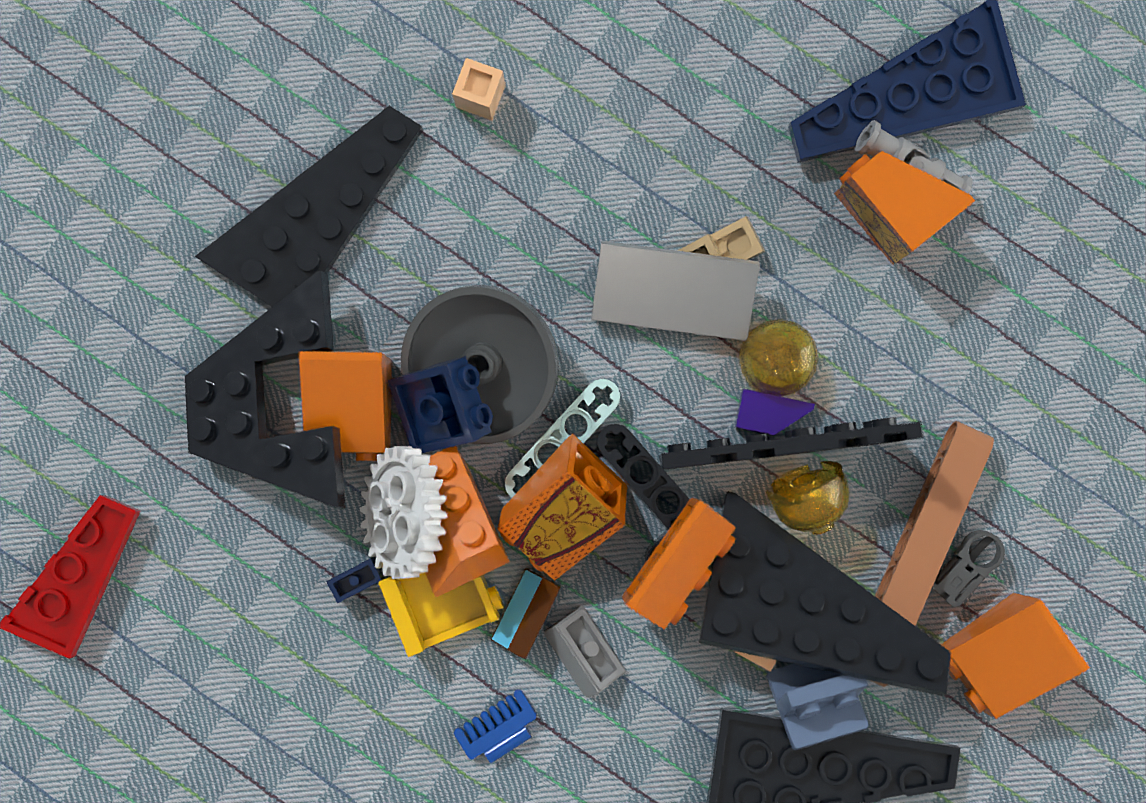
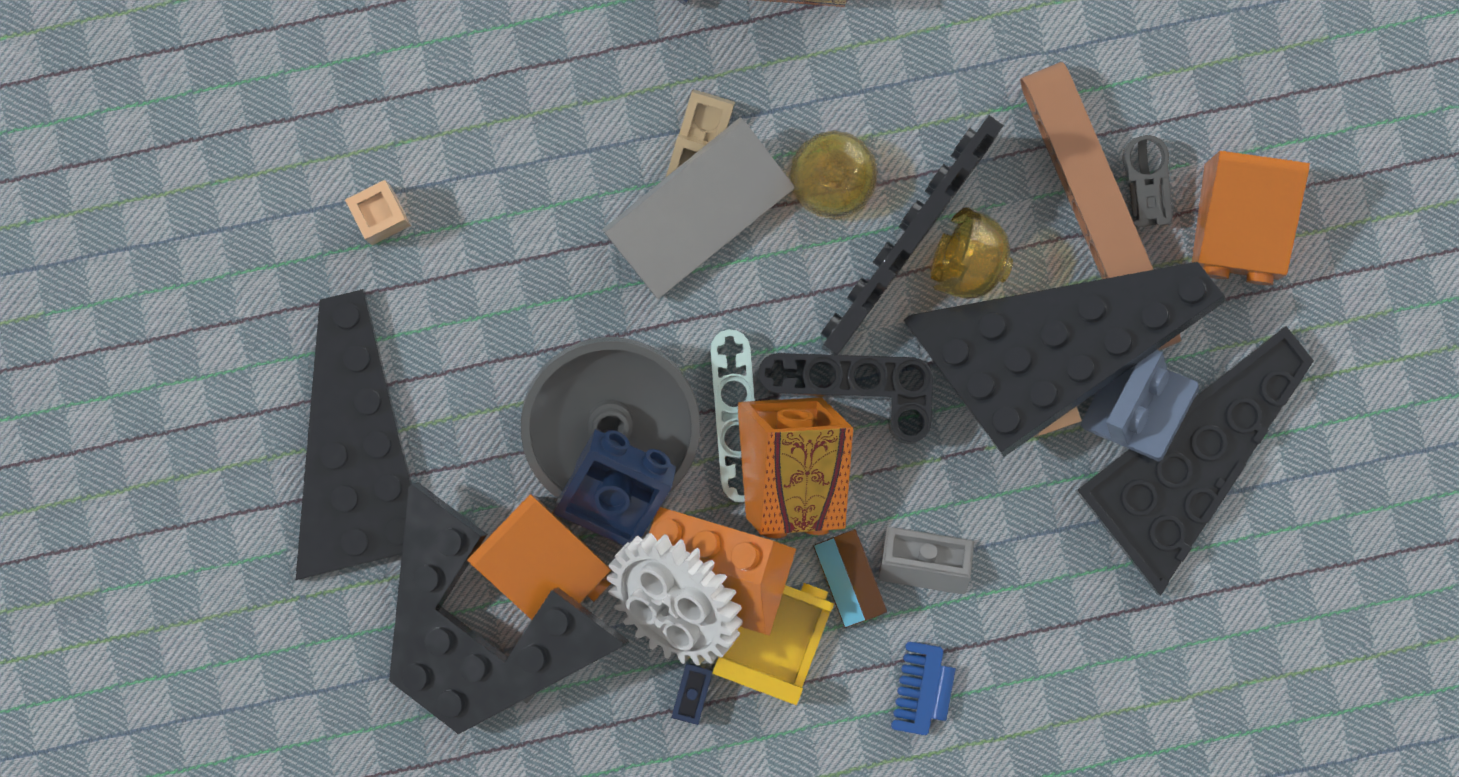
camera: 45 degrees left, 0 degrees up
orange slope [622,498,736,630] -> none
dark purple tile [734,389,815,436] -> none

